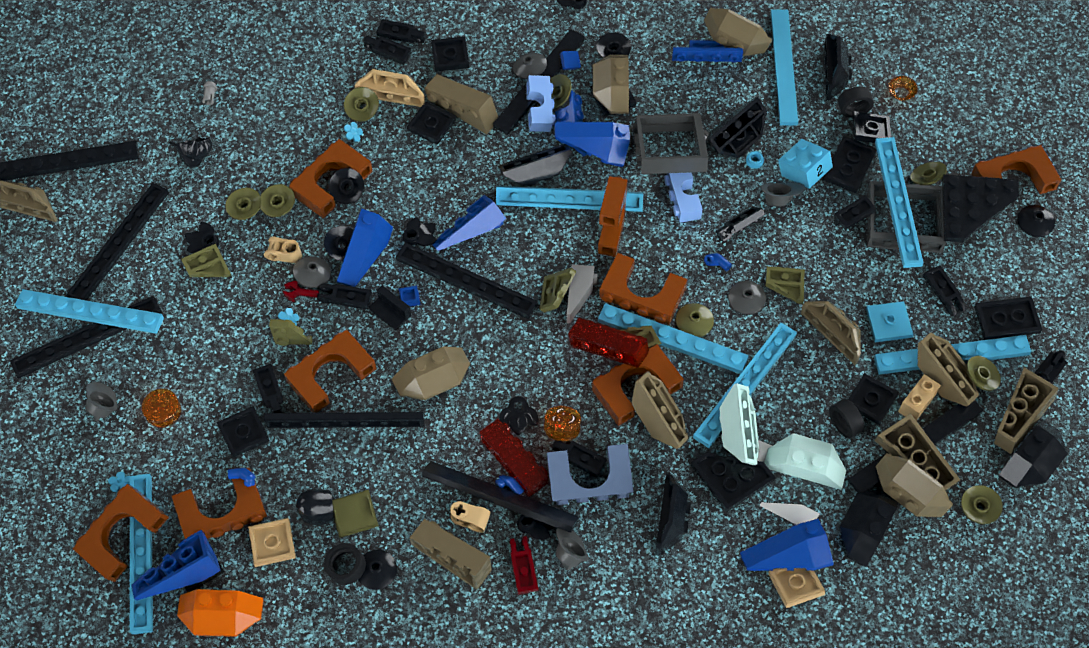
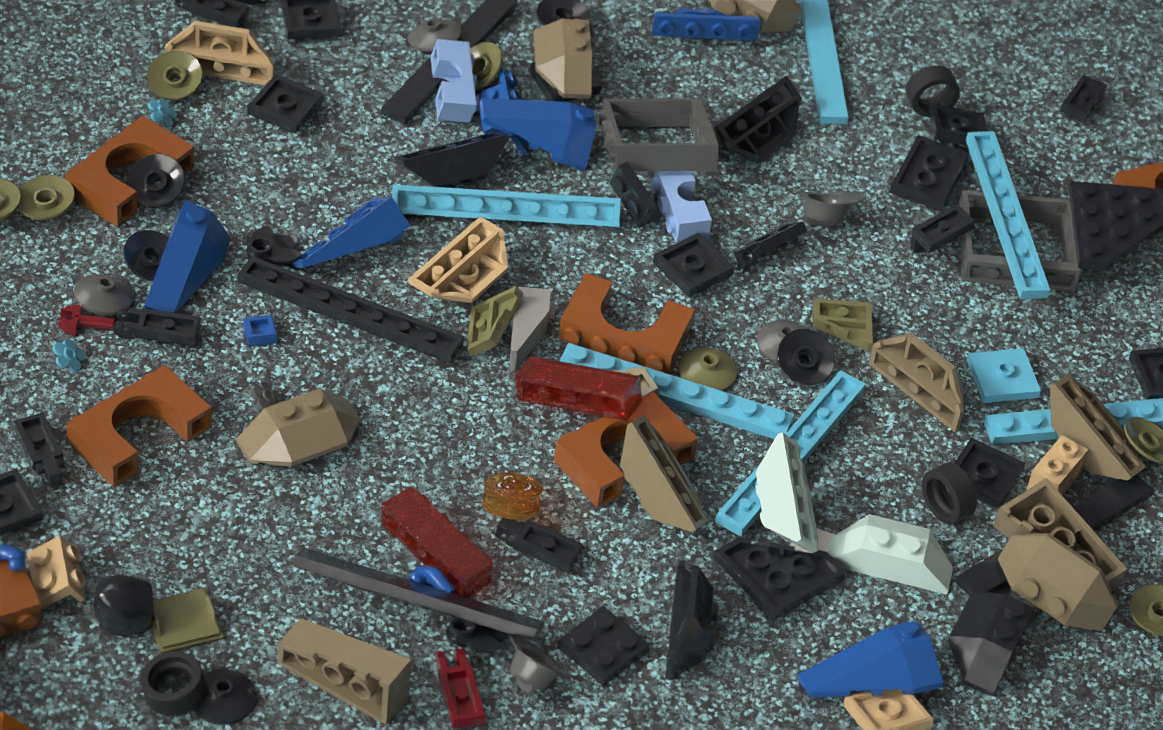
camera: 10 degrees left, 15 degrees down
tan plate [248,518,296,567] -> none
tan piece [264,236,302,263] -> none
black tile [264,412,425,428] -> none
olive wing [269,319,313,346] -> none
black panel [369,285,411,330] -> none
dark tan wedge [424,74,498,134] -> none
tan piece [450,501,491,533] -> none
black plate [499,396,539,436] -> none
sand blue arch [546,444,633,505] -> none
blue tile [560,51,581,70] -> none
dark orange arch [598,176,628,257] -> none
blue arm [704,253,732,271] -> none
medium azure plate [746,151,764,169] -> none
white sticker [760,502,820,525] -> none
medium azure brick [778,139,833,189] -> none
black wedge [824,33,852,100] -> none
clear orange piece [888,76,918,101] -> none
olive dish [910,162,947,185] -> none
black hinge [923,265,967,316] -> none
none -> tan bracket [27,536,86,608]
none -> dark grey plant [251,382,282,410]
none -> tan wedge [408,216,508,303]
none -> black plate [557,606,649,686]
none -> black bracket [609,162,662,228]
none -> black plate [653,233,734,297]
none -> black dish [777,329,835,385]
none -> black plate [1060,75,1107,122]

